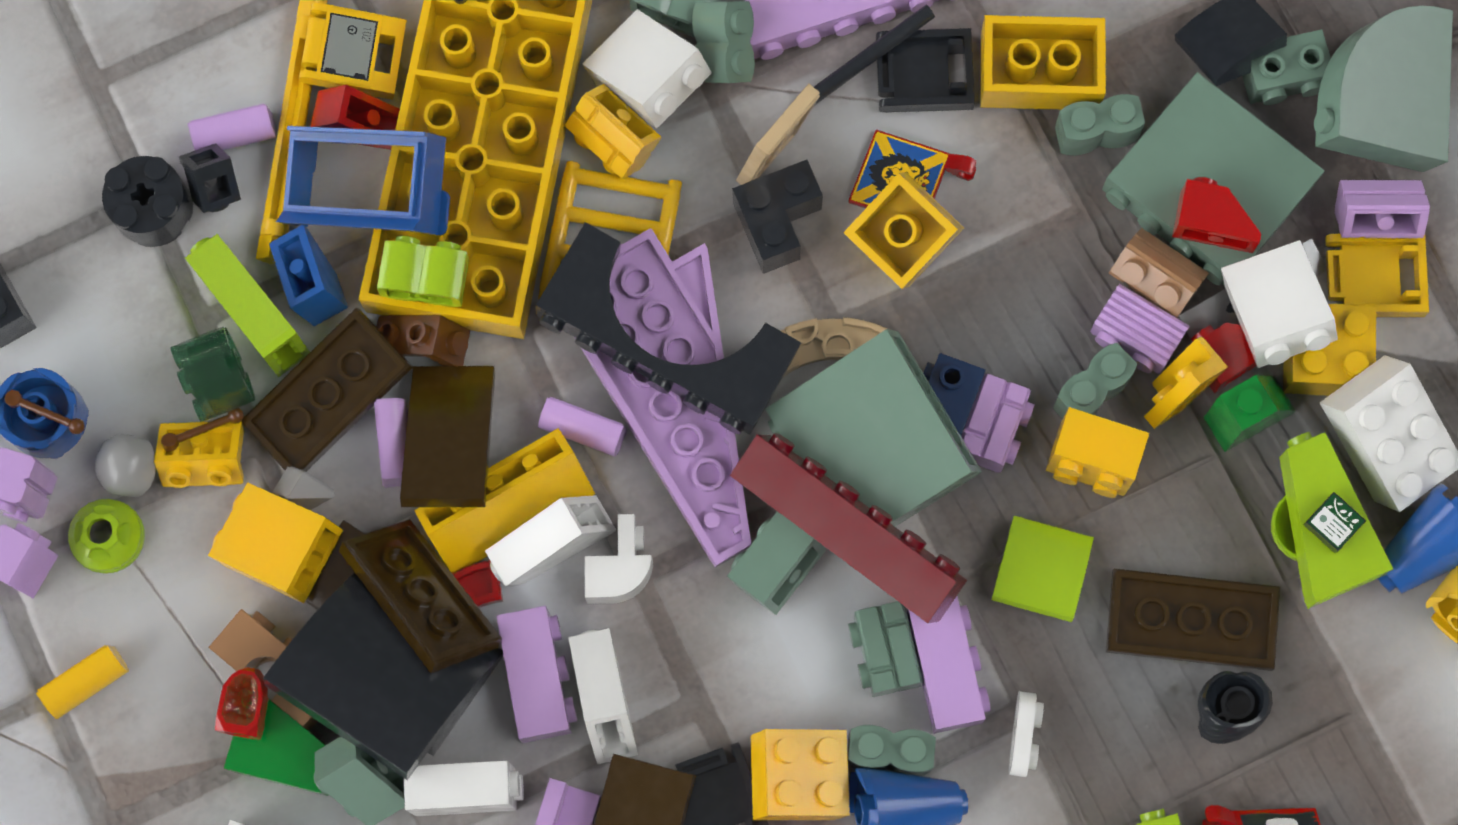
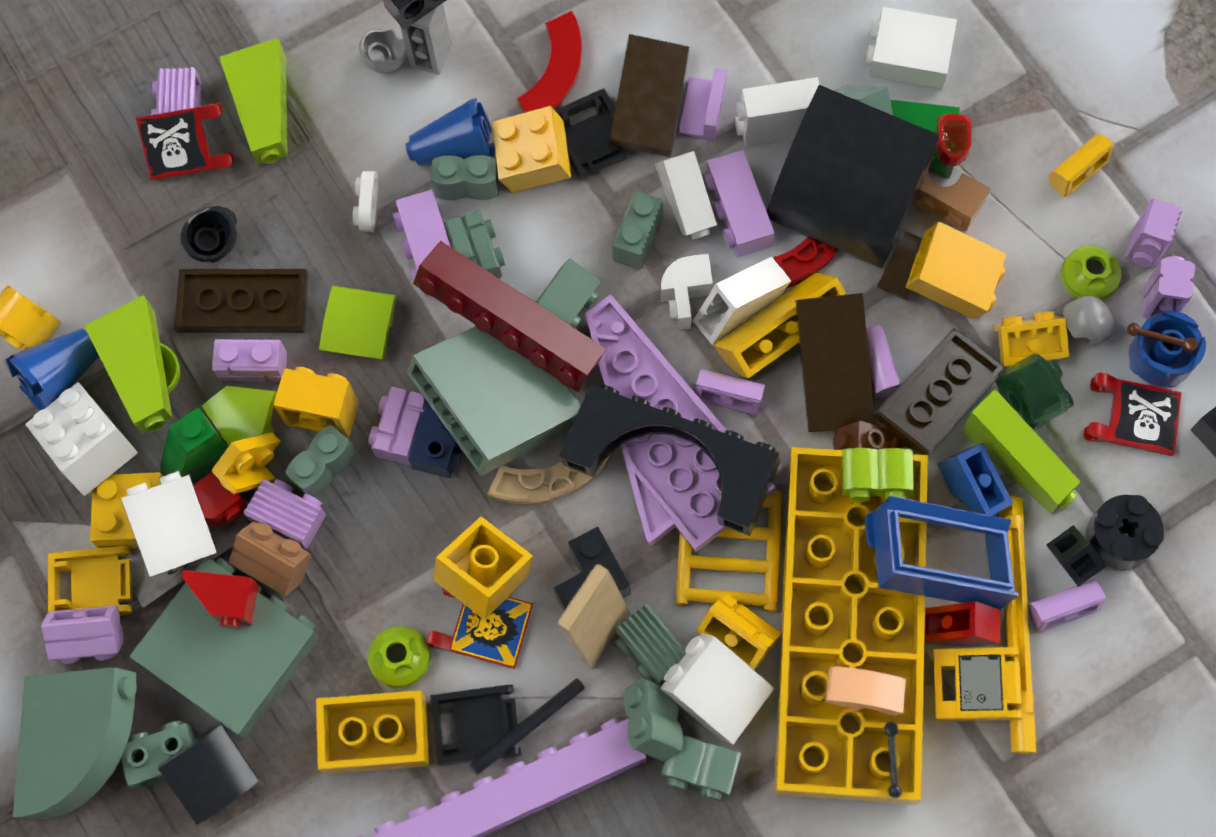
camera: 175 degrees right, 5 degrees down
reddish brown hinge [161,408,244,451] -> none
light grey slope [272,466,335,510] -> none
dark brown tile [339,519,502,673] -> none
sand green brick [1055,94,1145,156] -> none
tile [1303,492,1366,553] -> none
none -> lime slope [202,386,277,446]
none -> lavender brick [212,339,287,382]
none -> lime piece [368,626,431,689]
none -> sand green brick [611,191,663,270]
none -> sand green brick [614,604,686,685]
none -> light nougat slope [826,666,906,716]
none -> flag [1083,372,1182,456]

